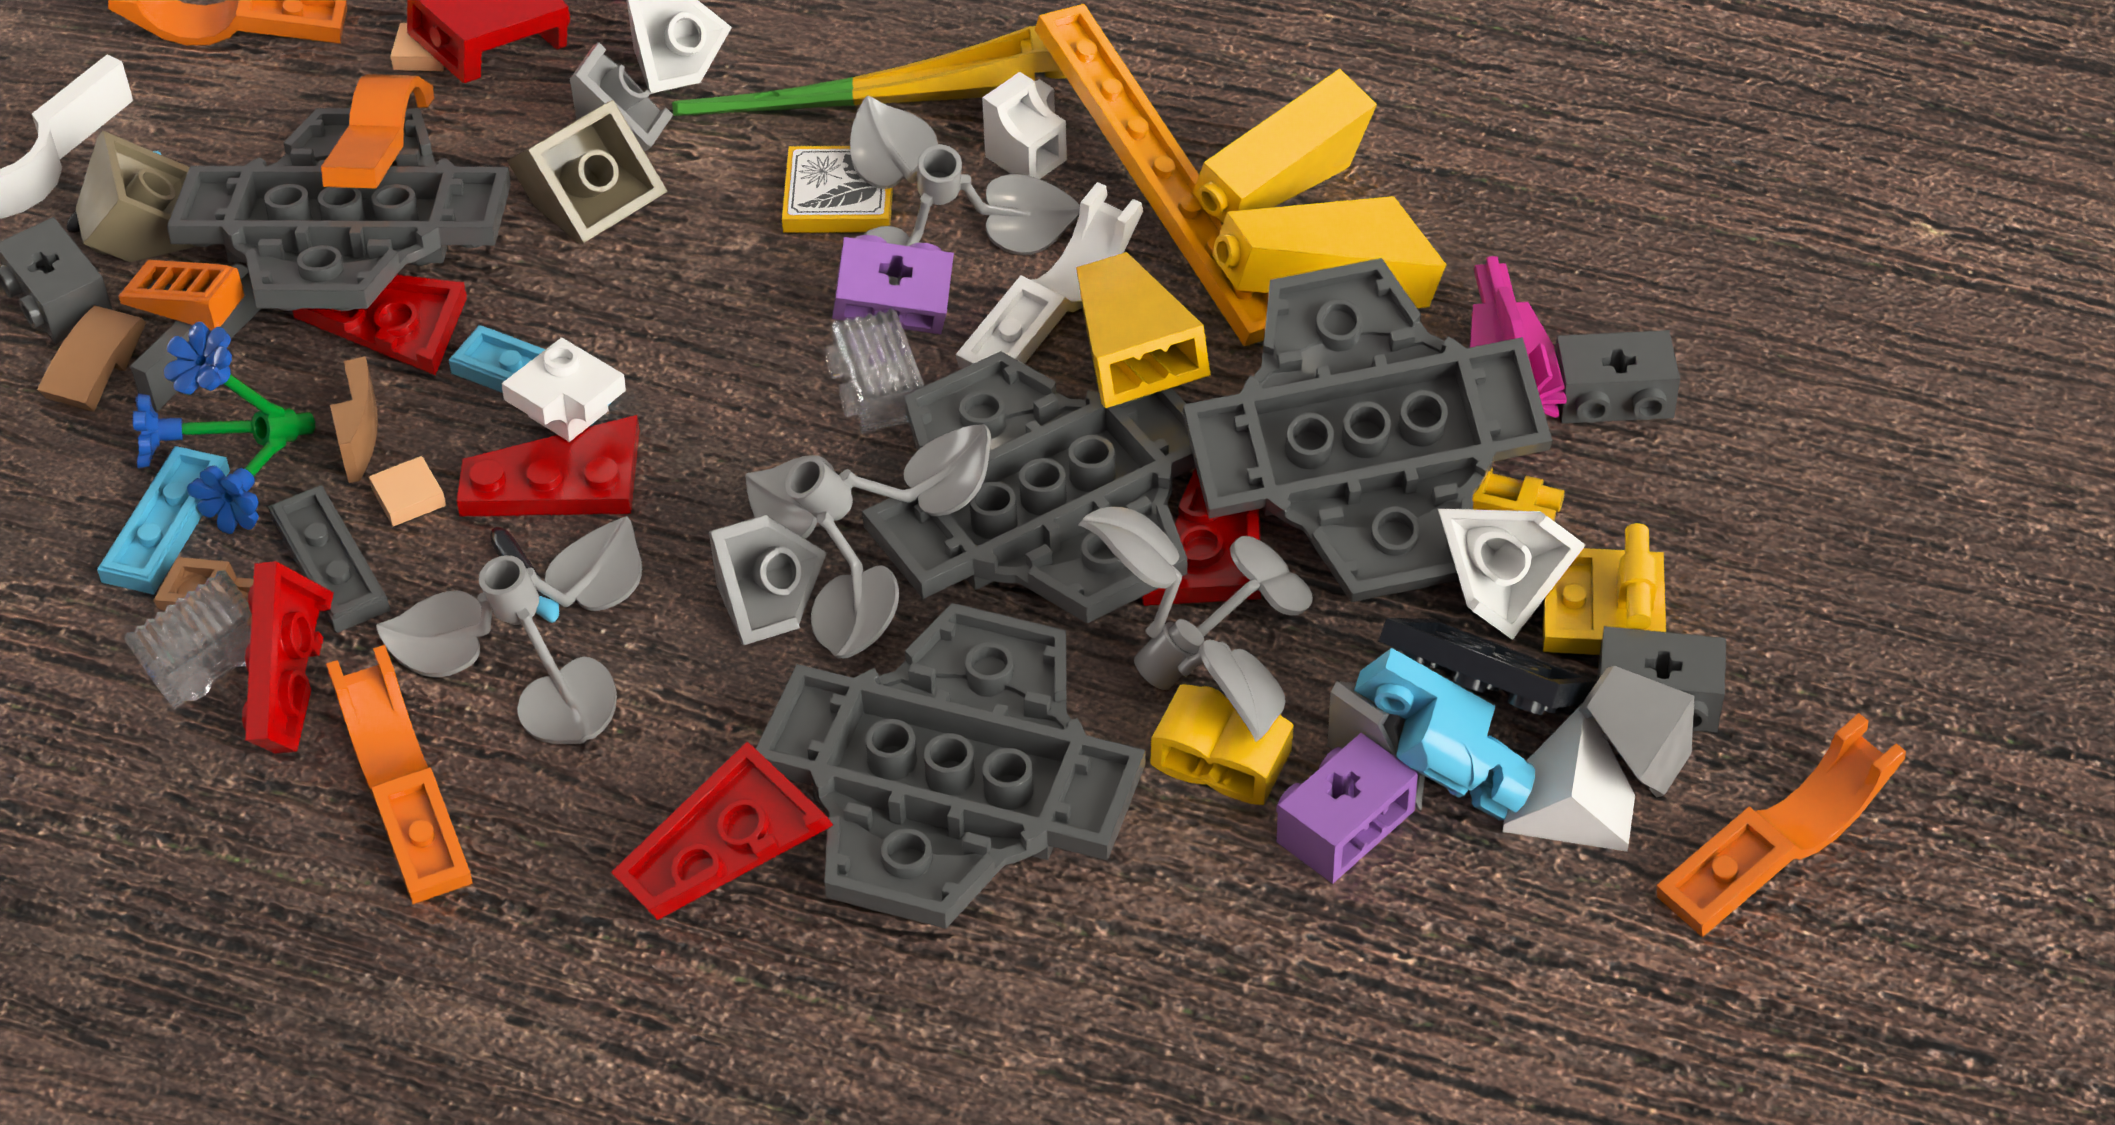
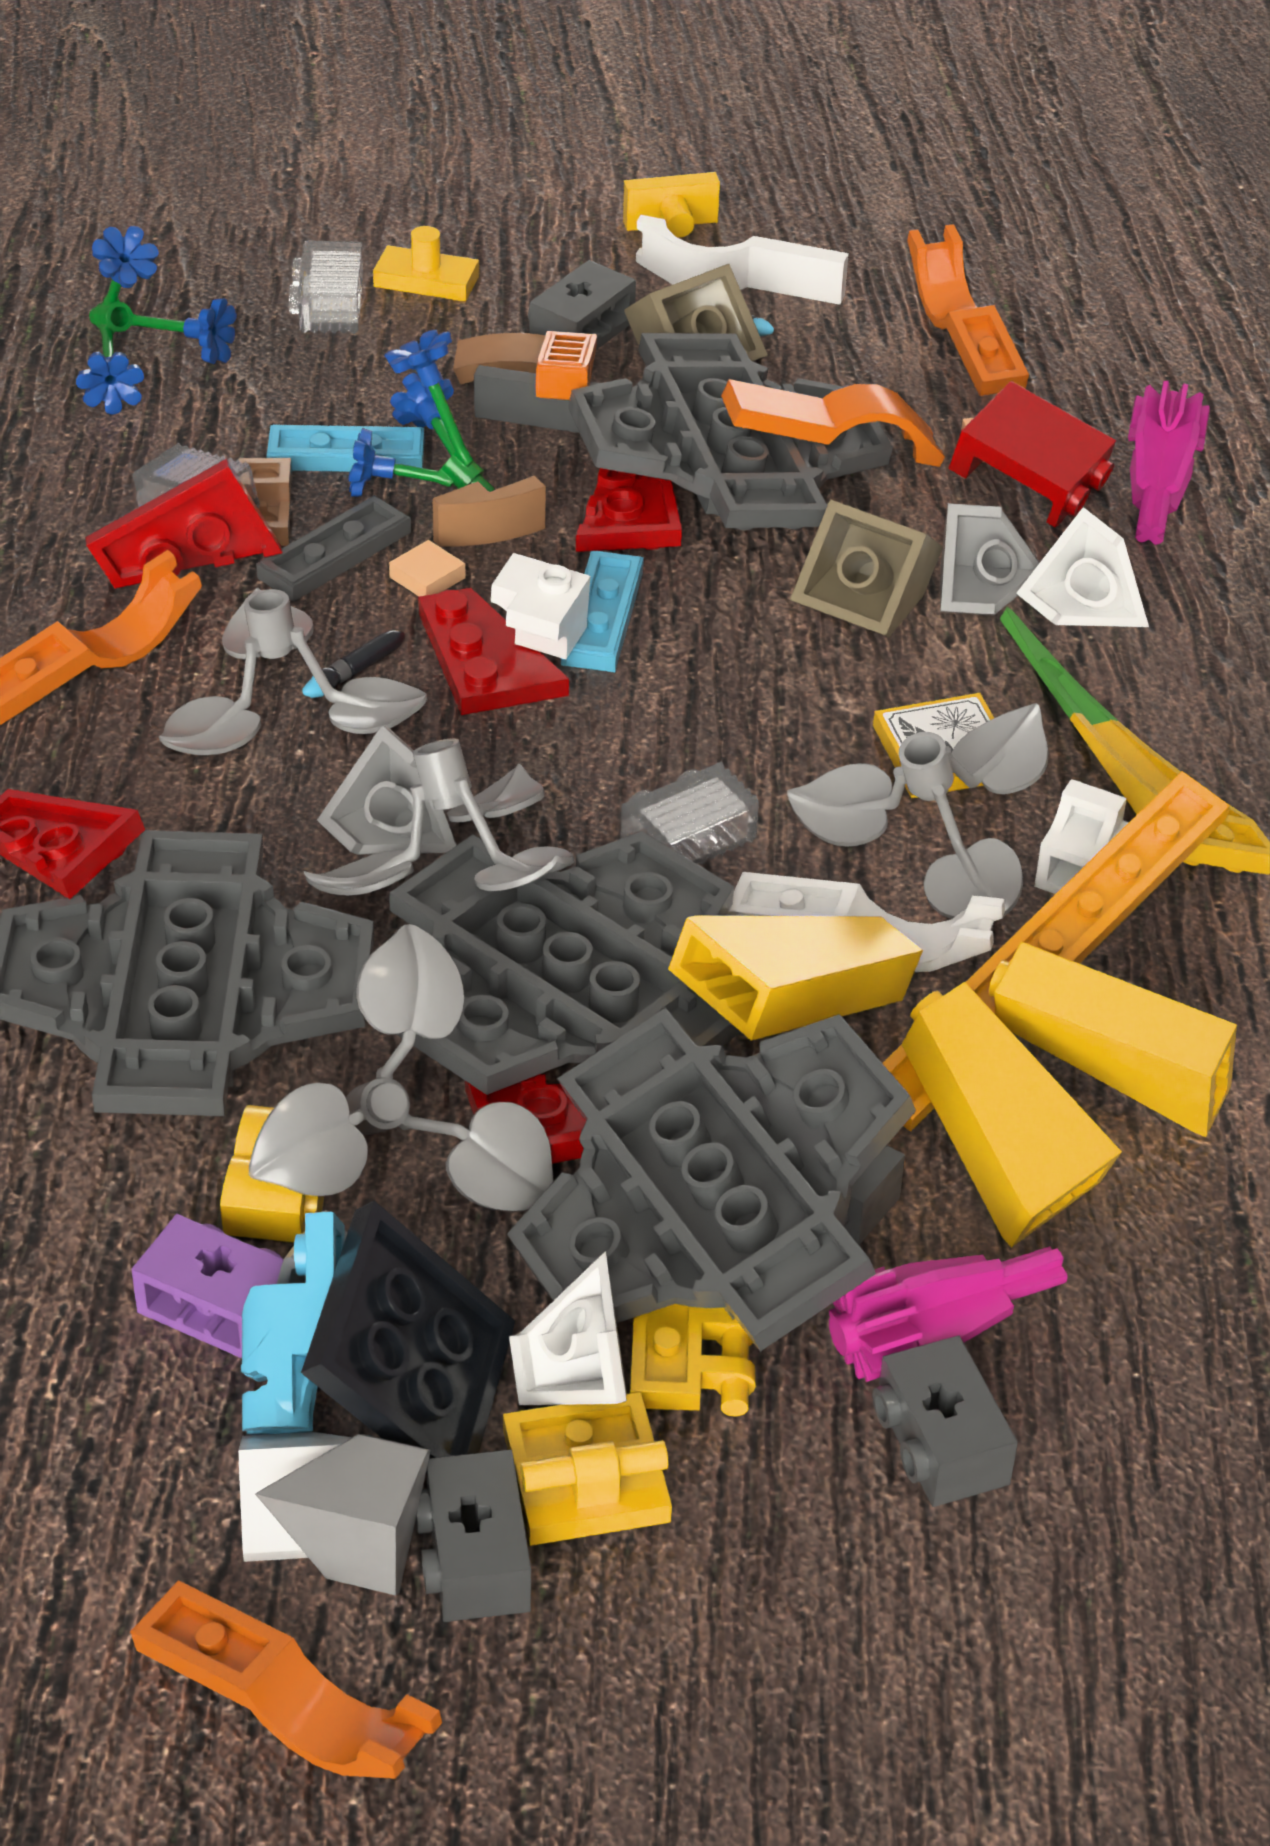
camera: 70 degrees right, 5 degrees down
medium lavender brick [832,235,954,335] -> none

